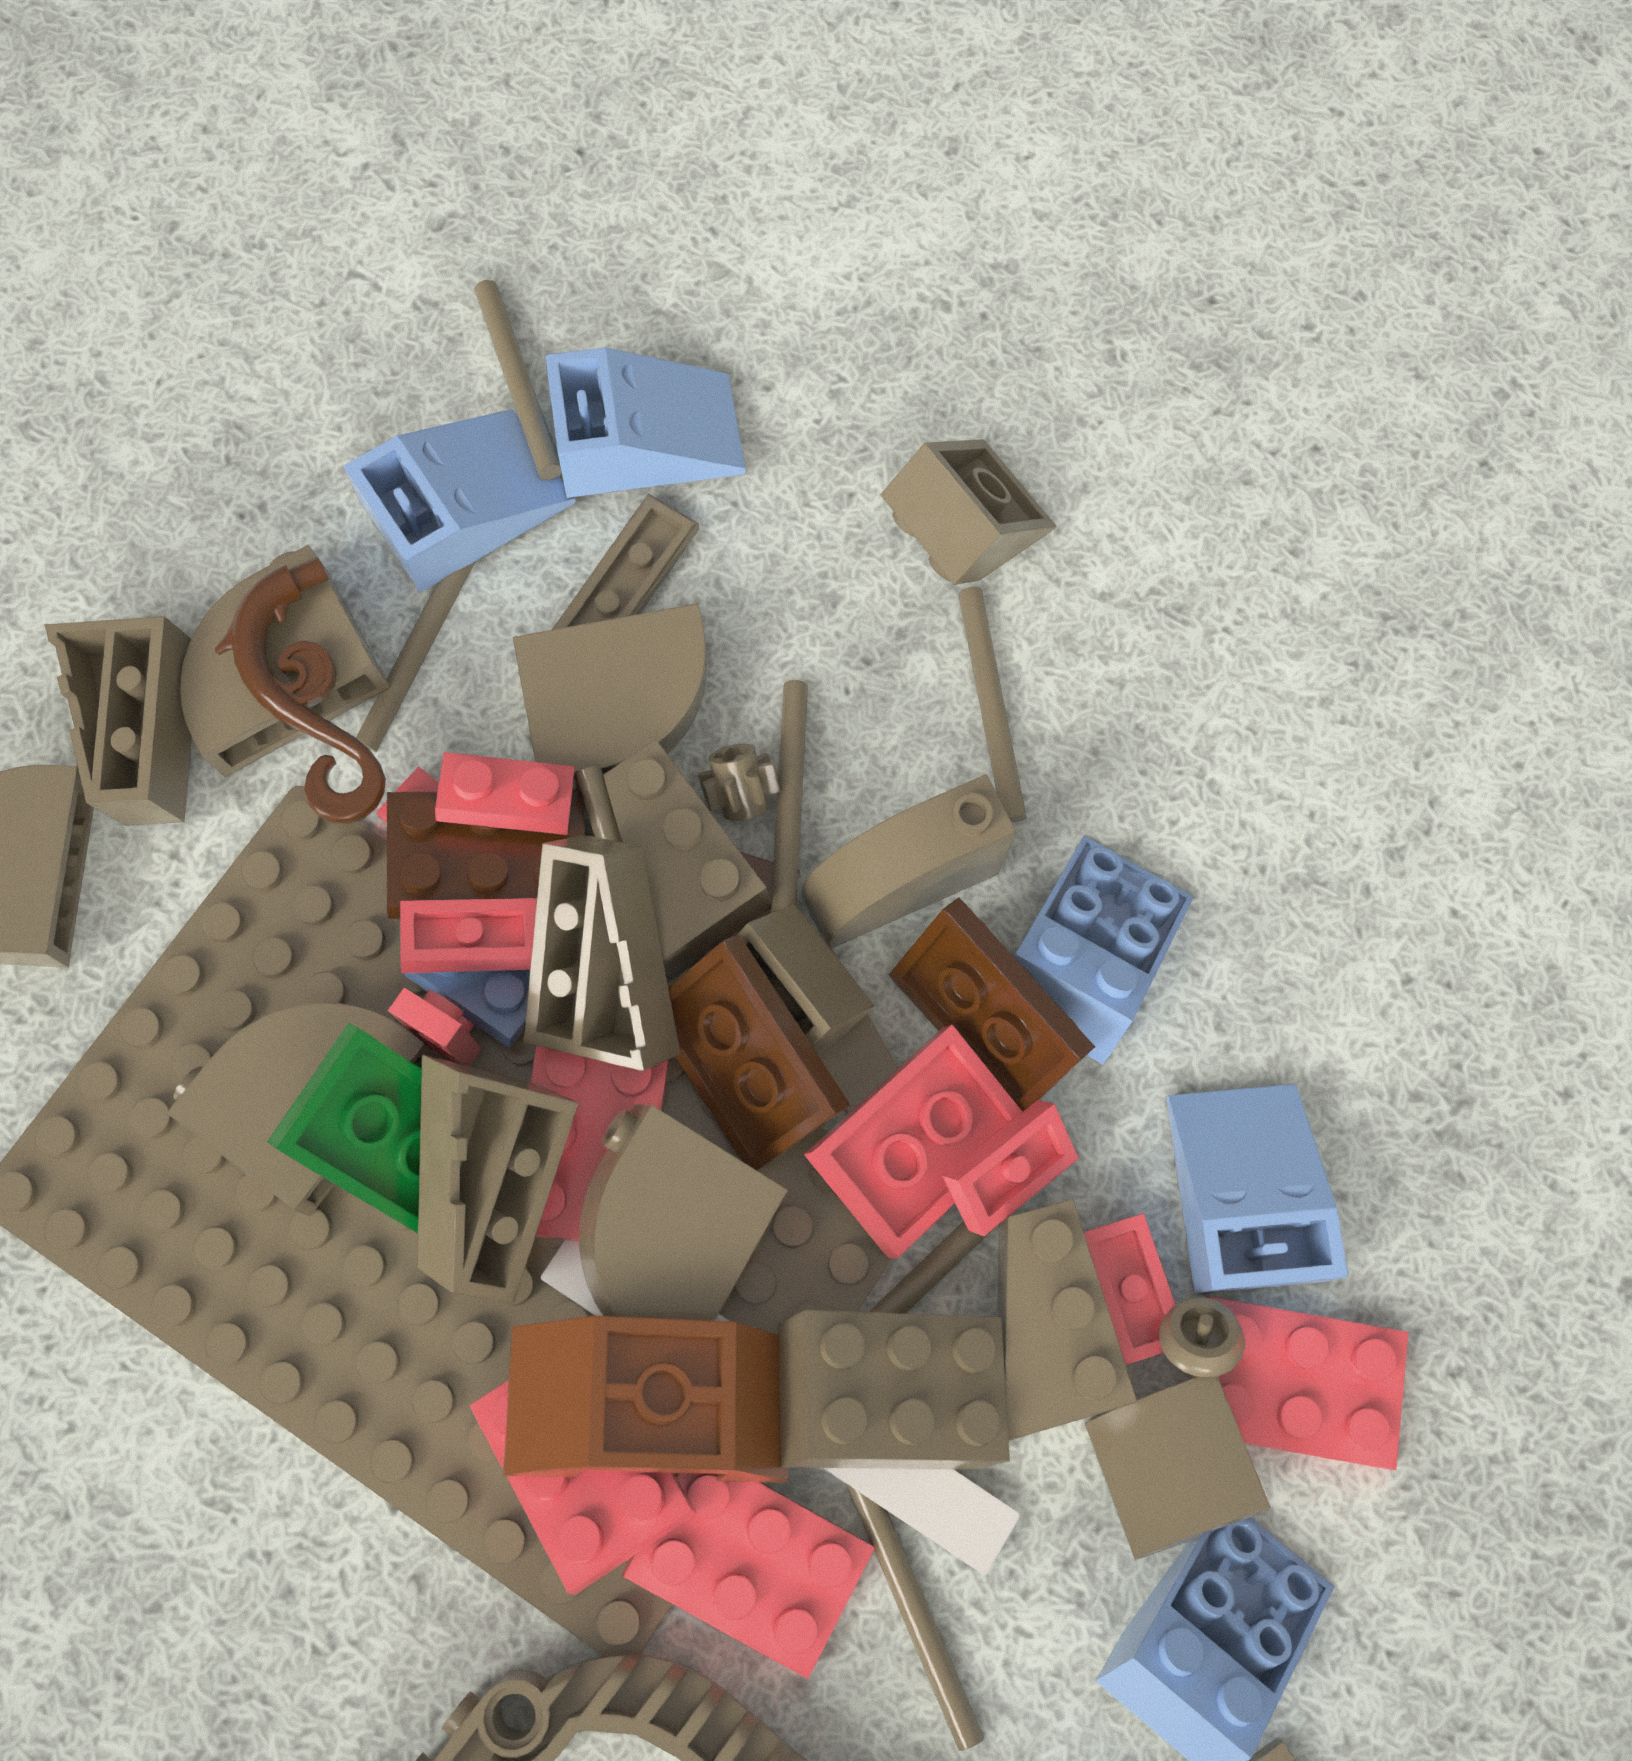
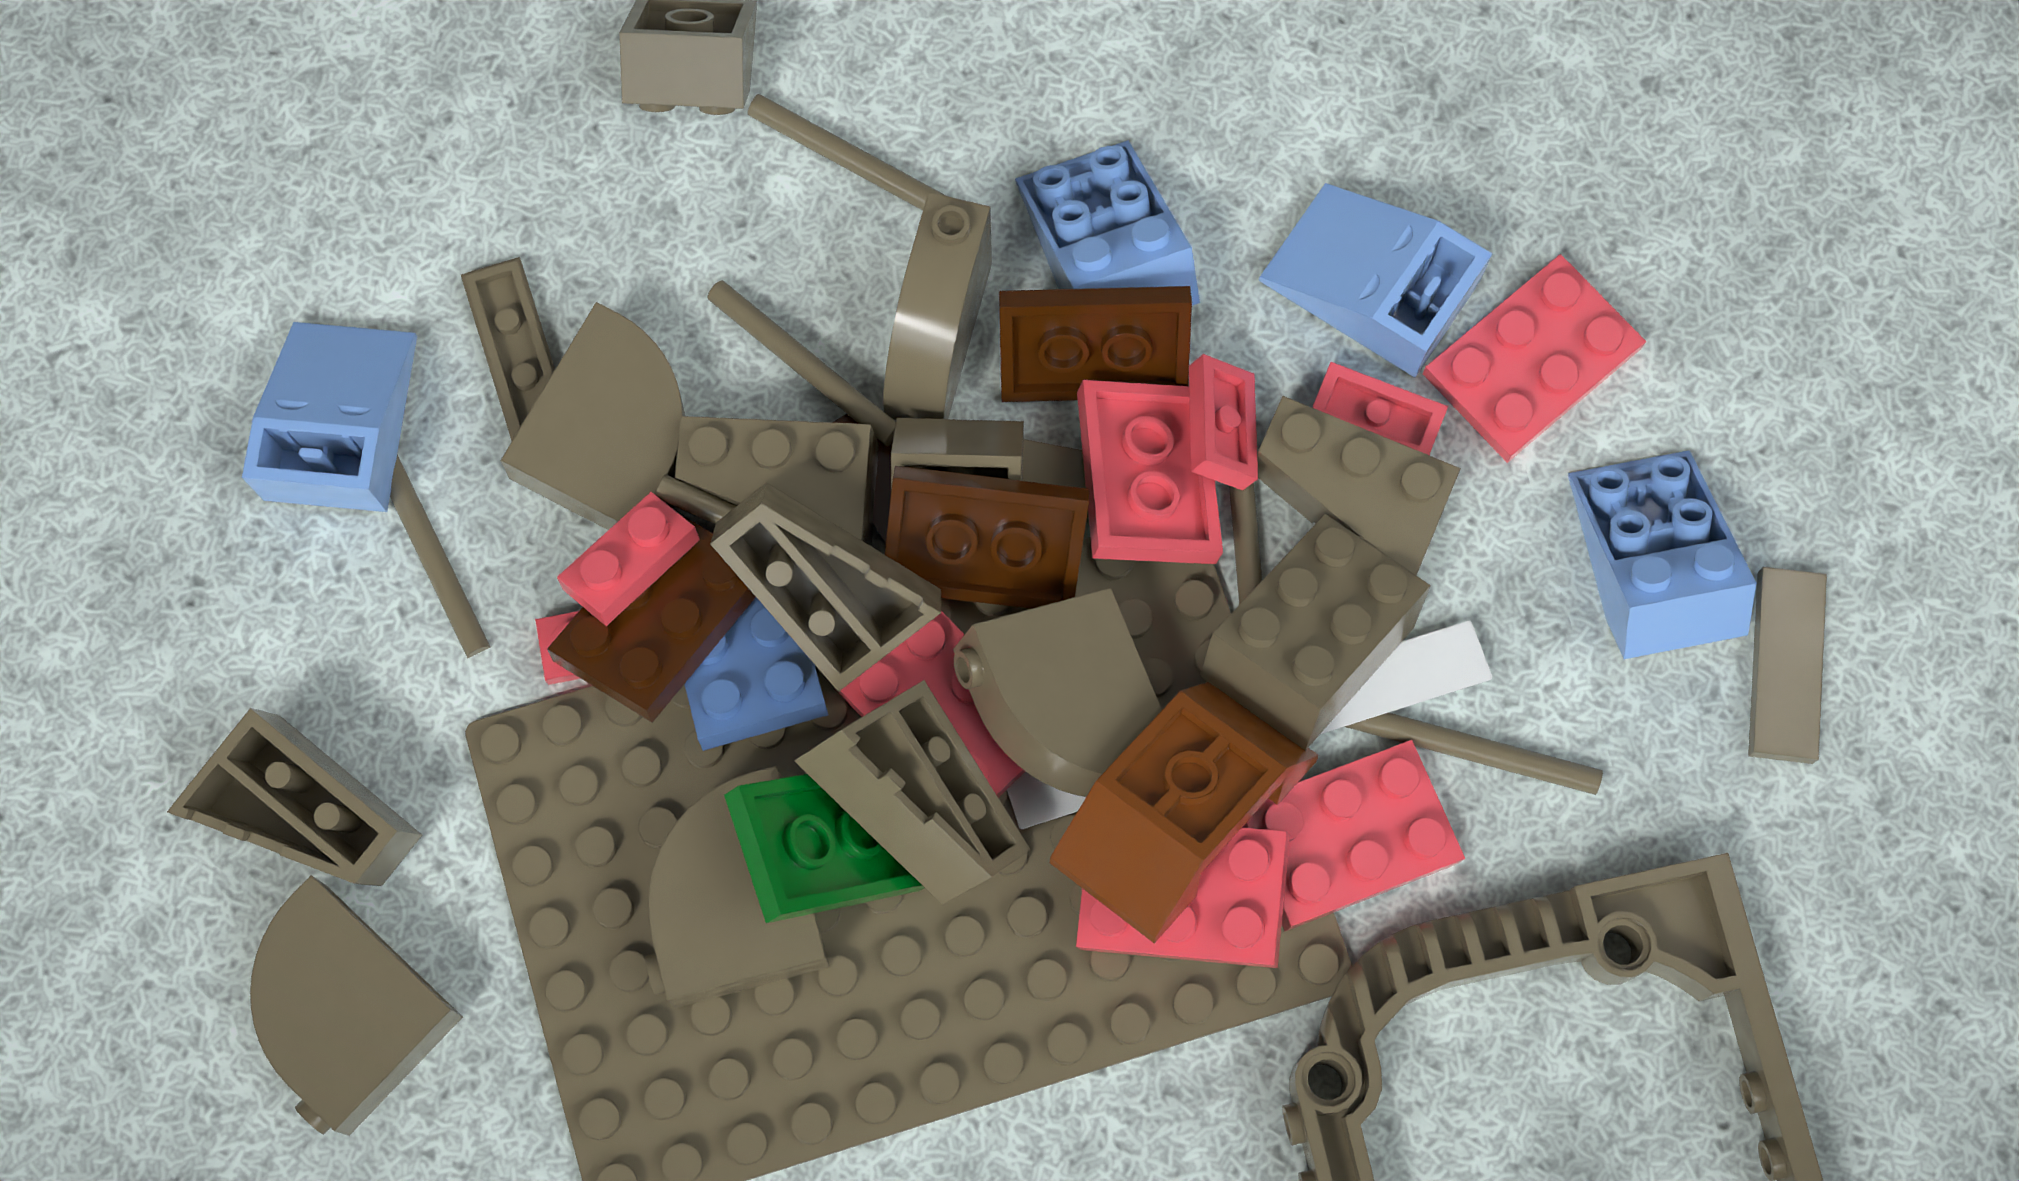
camera: 45 degrees left, 0 degrees up
dark tan brick [180,544,390,777] -> none
reddish brown plant [215,556,386,824] -> none
coral plate [388,988,482,1067] -> none
coral plate [400,898,537,973] -> none
dark tan bar [474,280,562,480] -> none
light blue slope [545,347,746,498] -> none
dark tan gear [698,744,780,821] -> none
dark tan slope [1085,1377,1271,1560] -> none
dark tan hat [1159,1297,1246,1378] -> none

